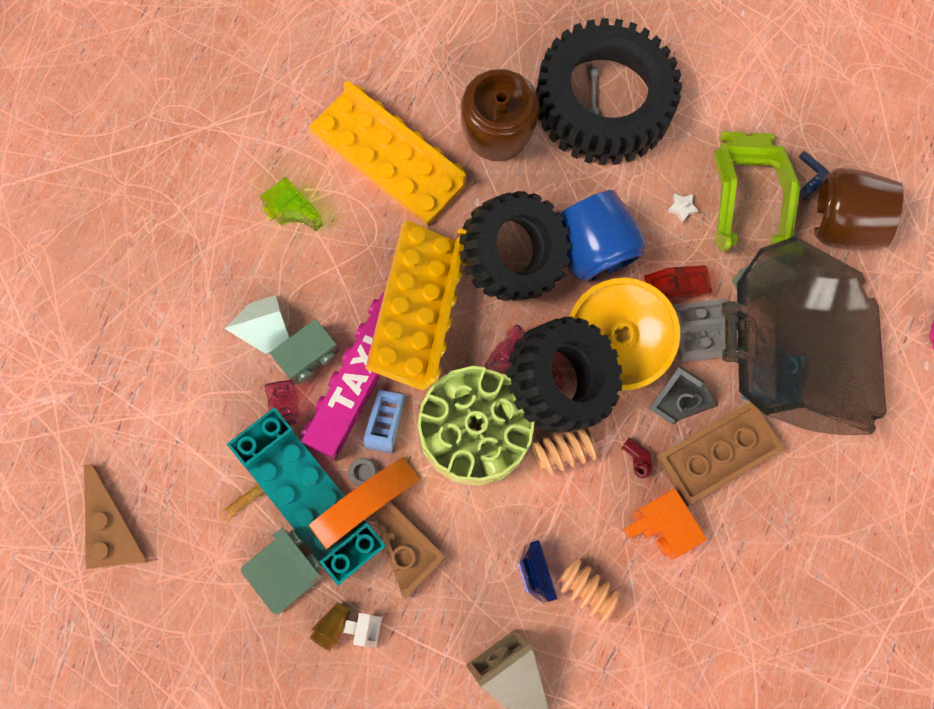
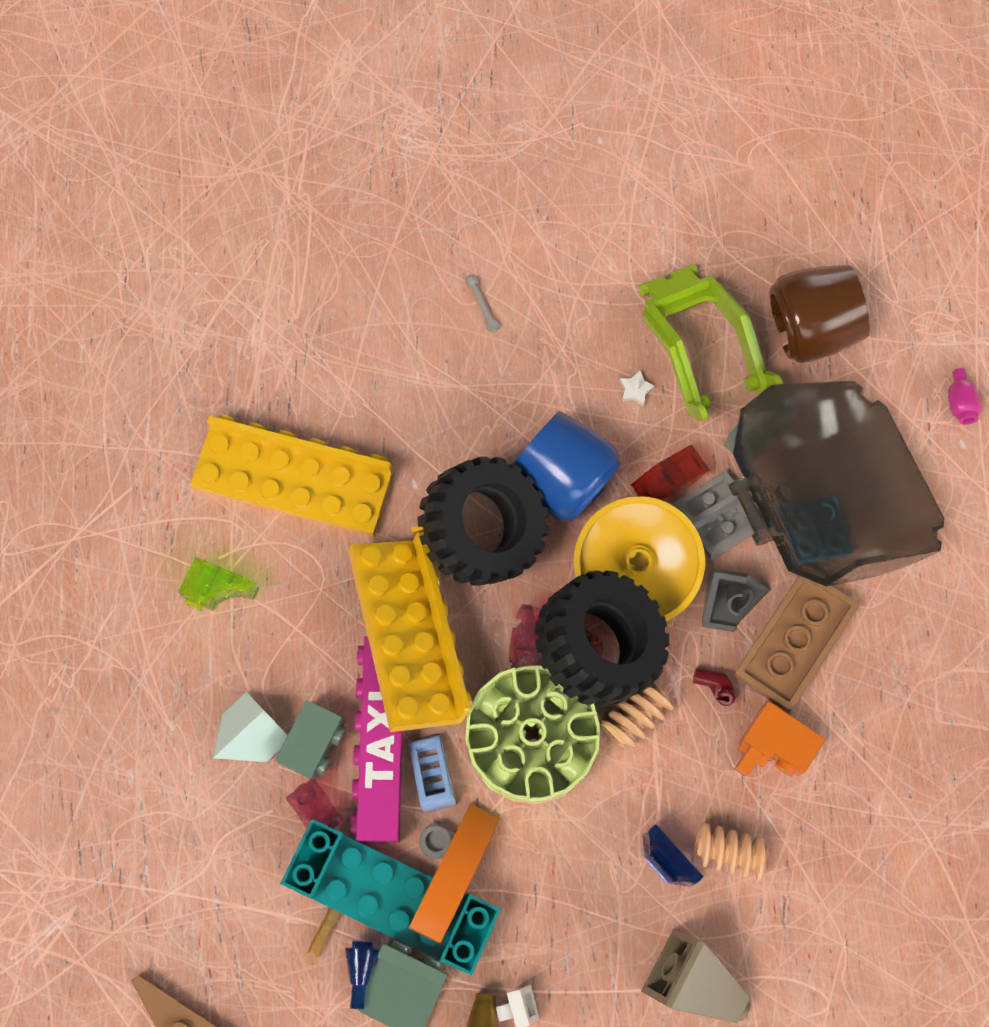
camera: 20 degrees left, 0 degrees up
medium nougat wing [375,502,446,600] -> none
reddish brown piece [460,69,540,161] -> none
black tyre [536,18,682,165] -> none
dark blue piece [799,151,829,200] -> none
none -> clear blue cone [345,941,379,1010]

